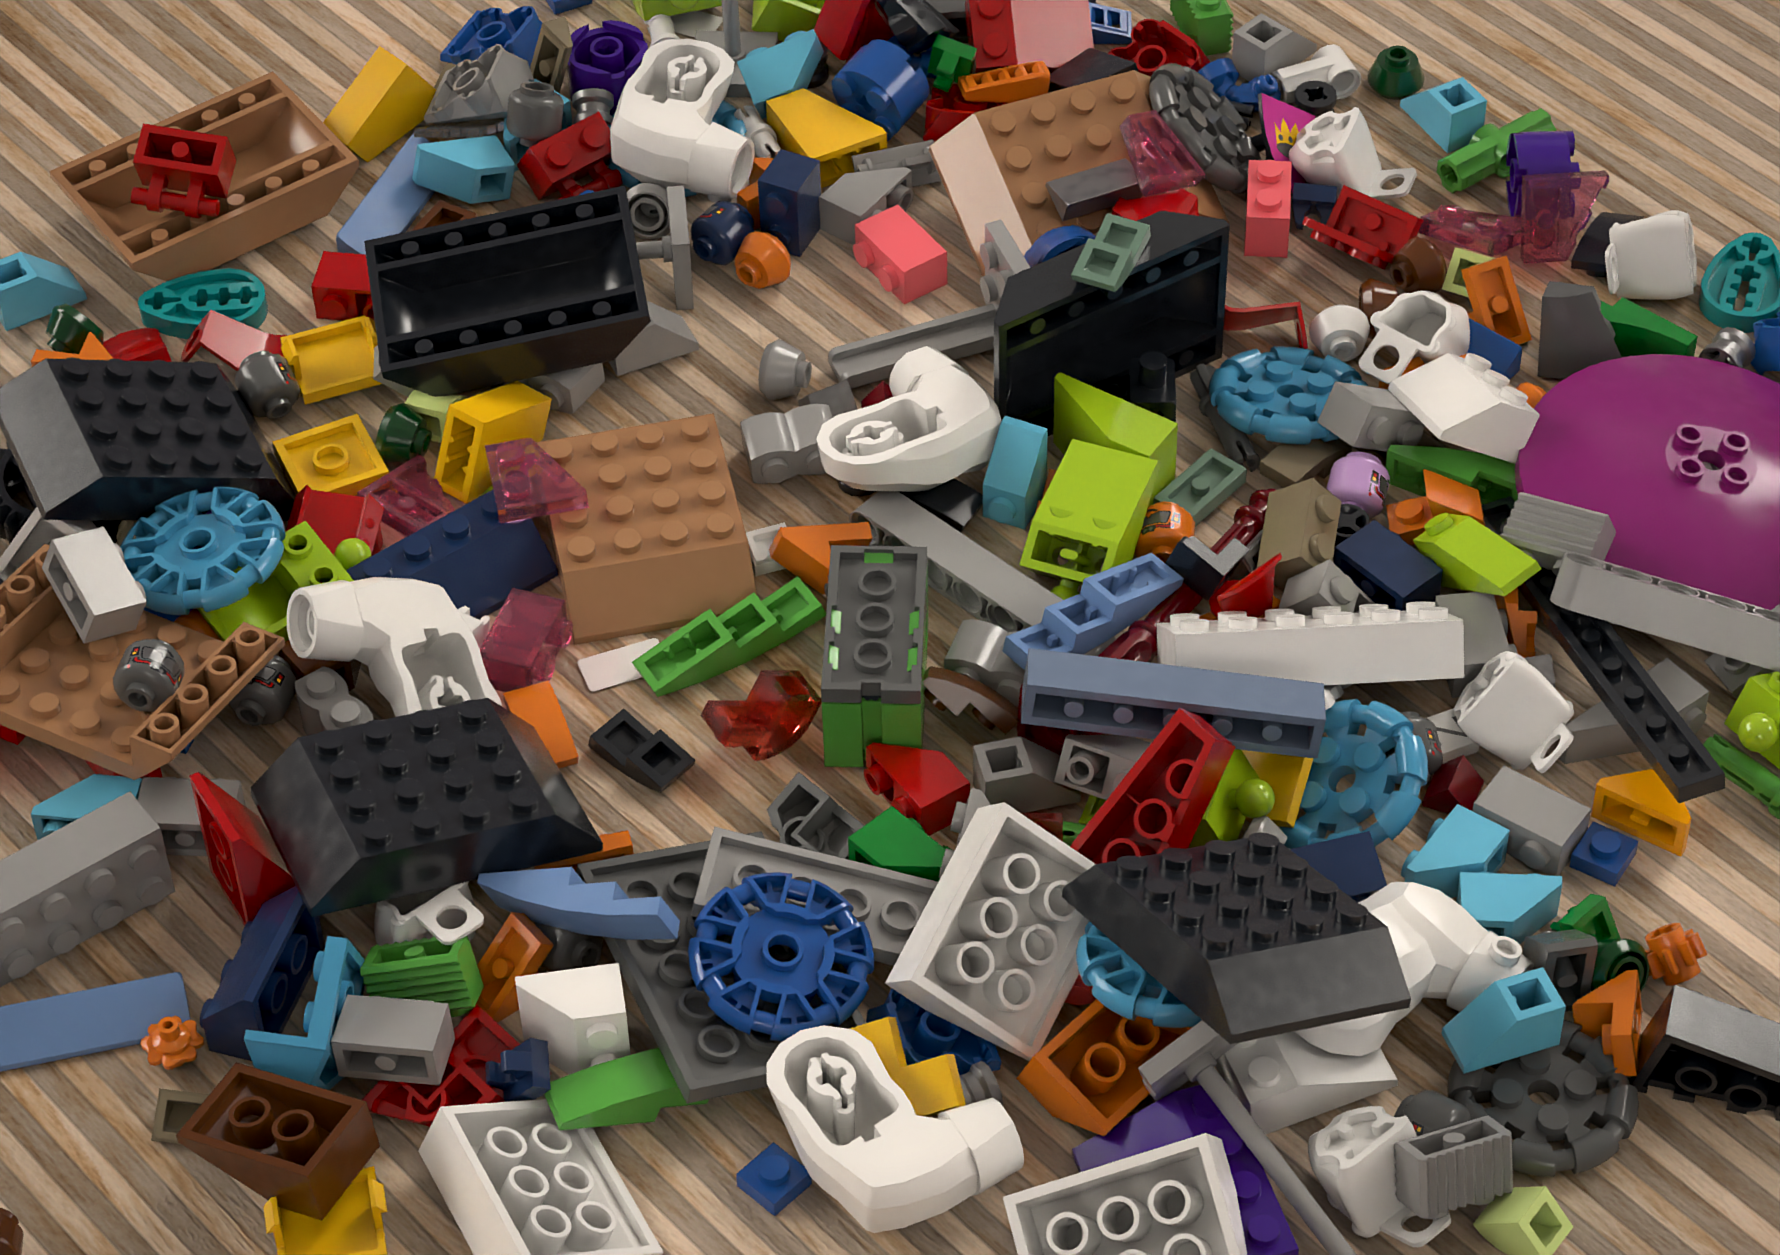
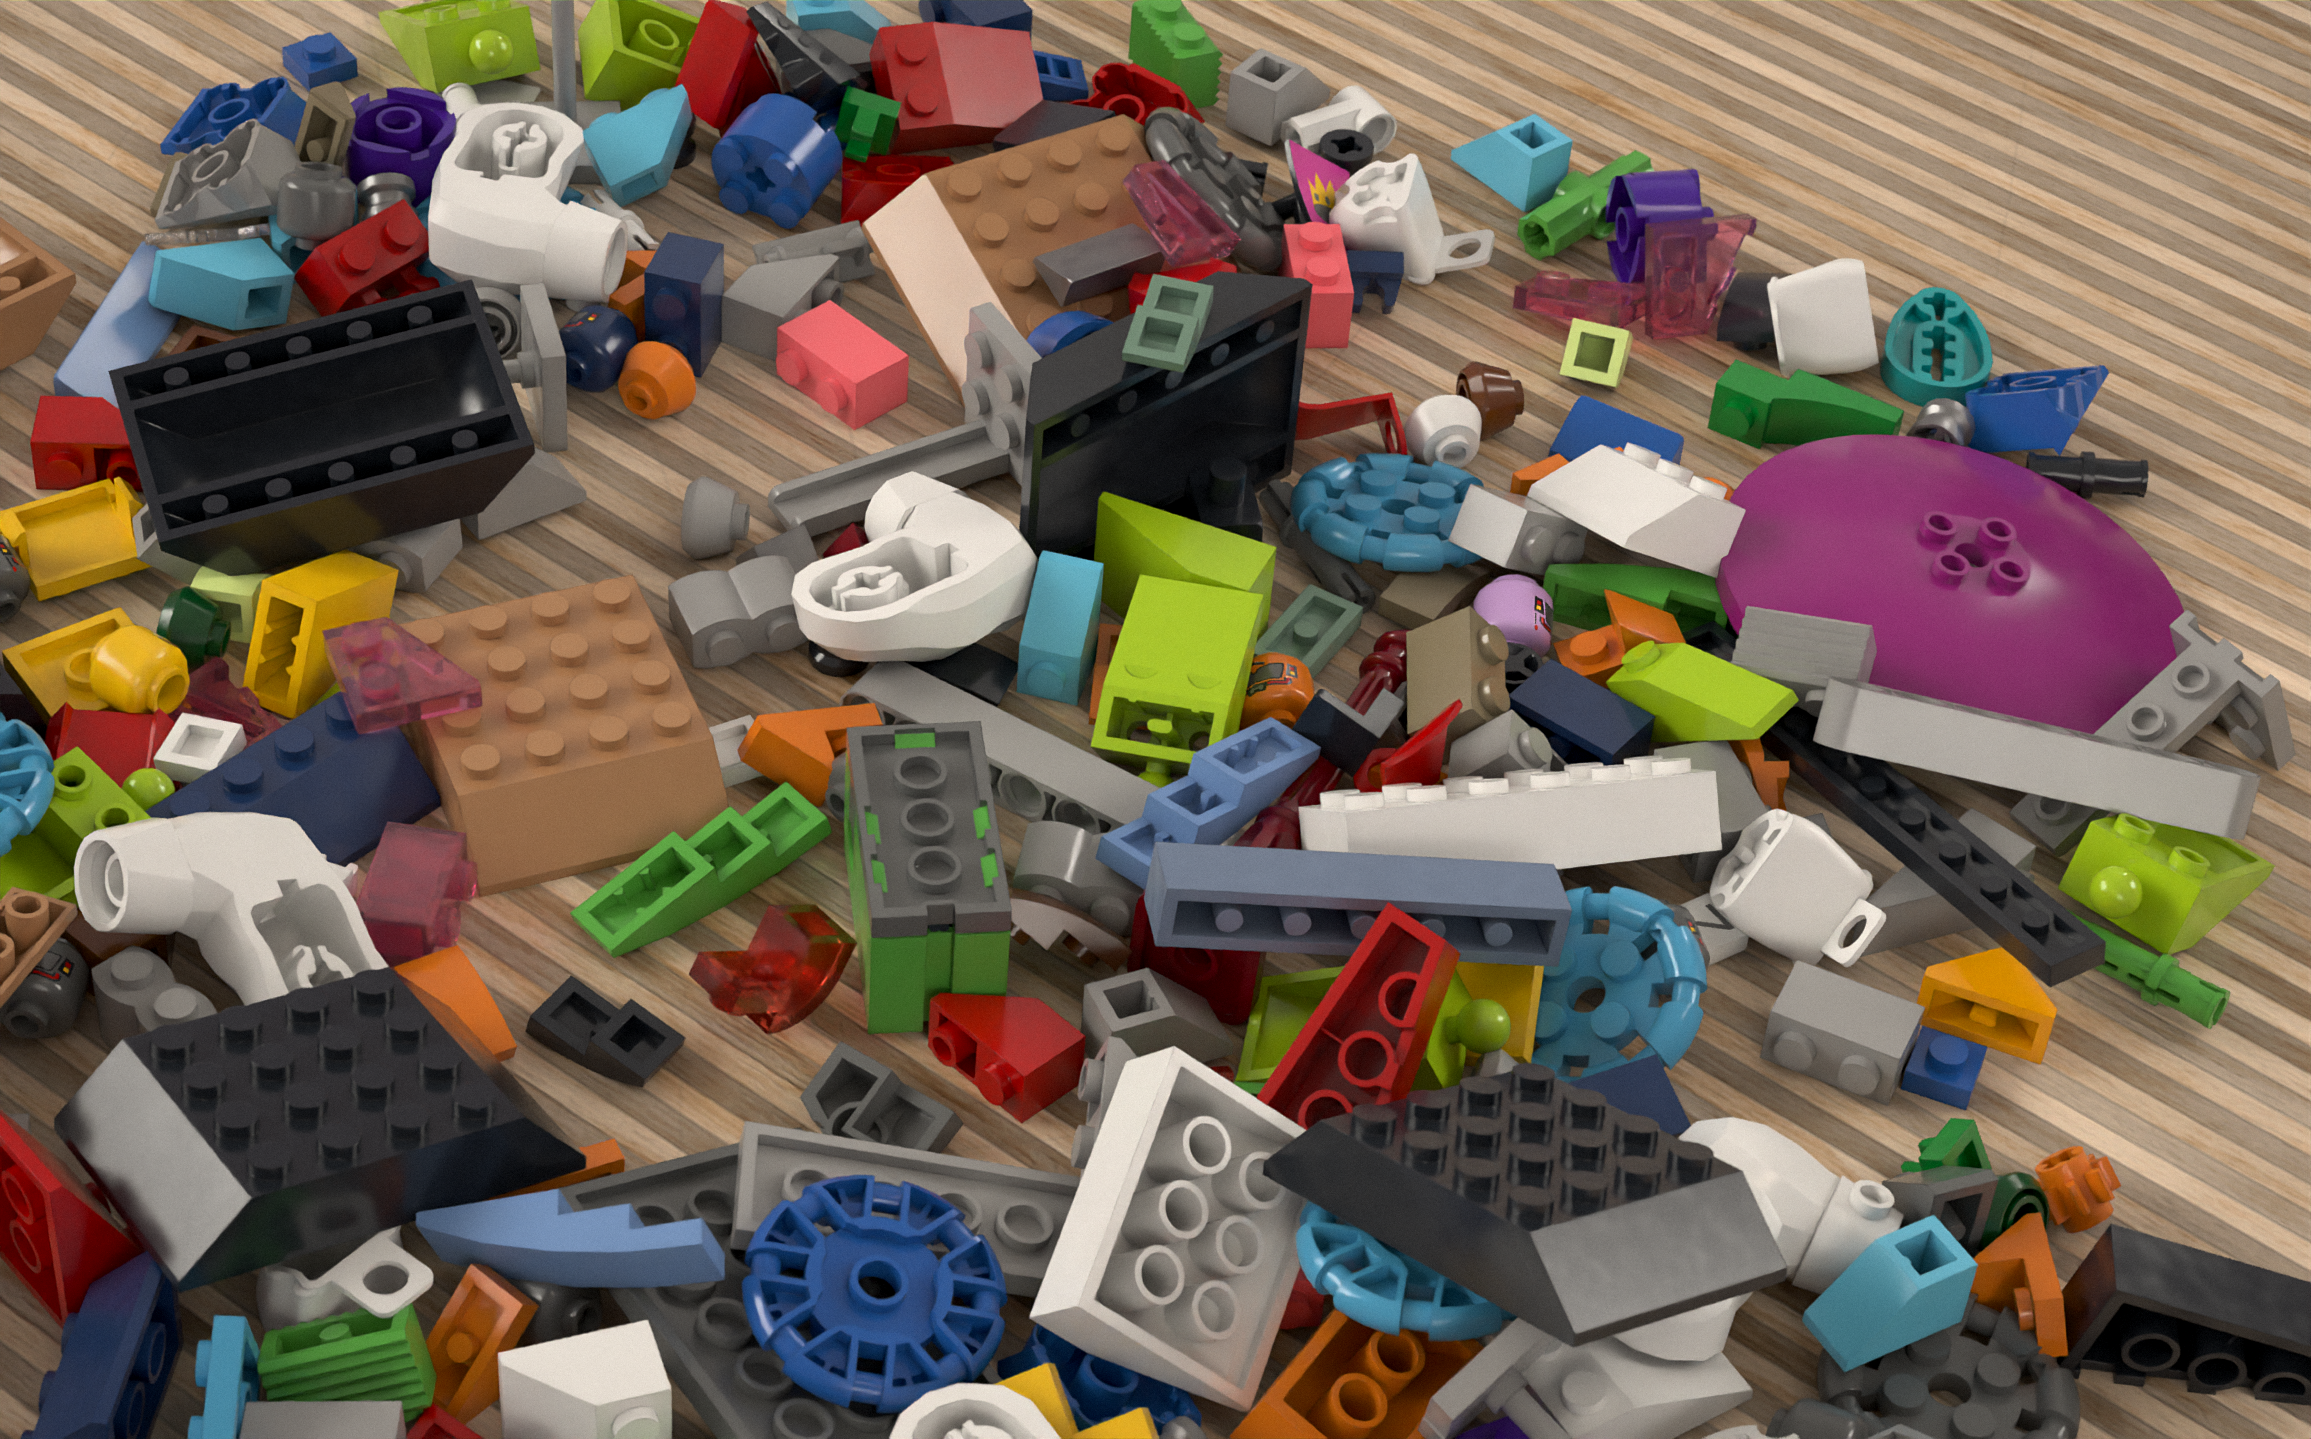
camera: 15 degrees left, 5 degrees down
yellow slope [323,46,436,163] -> none
white sticker [577,638,659,692] -> none
yellow slope [766,88,887,188] -> none
green slope [848,806,952,882] -> none
orange slope [957,61,1050,103] -> none
light grey slope [1054,734,1151,800] -> none
blue arm [1198,58,1281,113] -> none
red bracket [1302,185,1424,270] -> none
white piece [1359,291,1470,385] -> none
dark green cone [1367,45,1424,100] -> none
reddish brown cone [1390,237,1447,293] -> none
medium azure slope [1401,804,1510,898] -> none
dark red slope [1422,755,1484,814] -> none
medium azure slope [1456,871,1563,945] -> none
orange slope [1461,255,1532,345] -> none
dark grey slope [1537,281,1622,379] -> none
none -> yellow head [89,624,190,714]
none -> white tile [153,712,247,787]

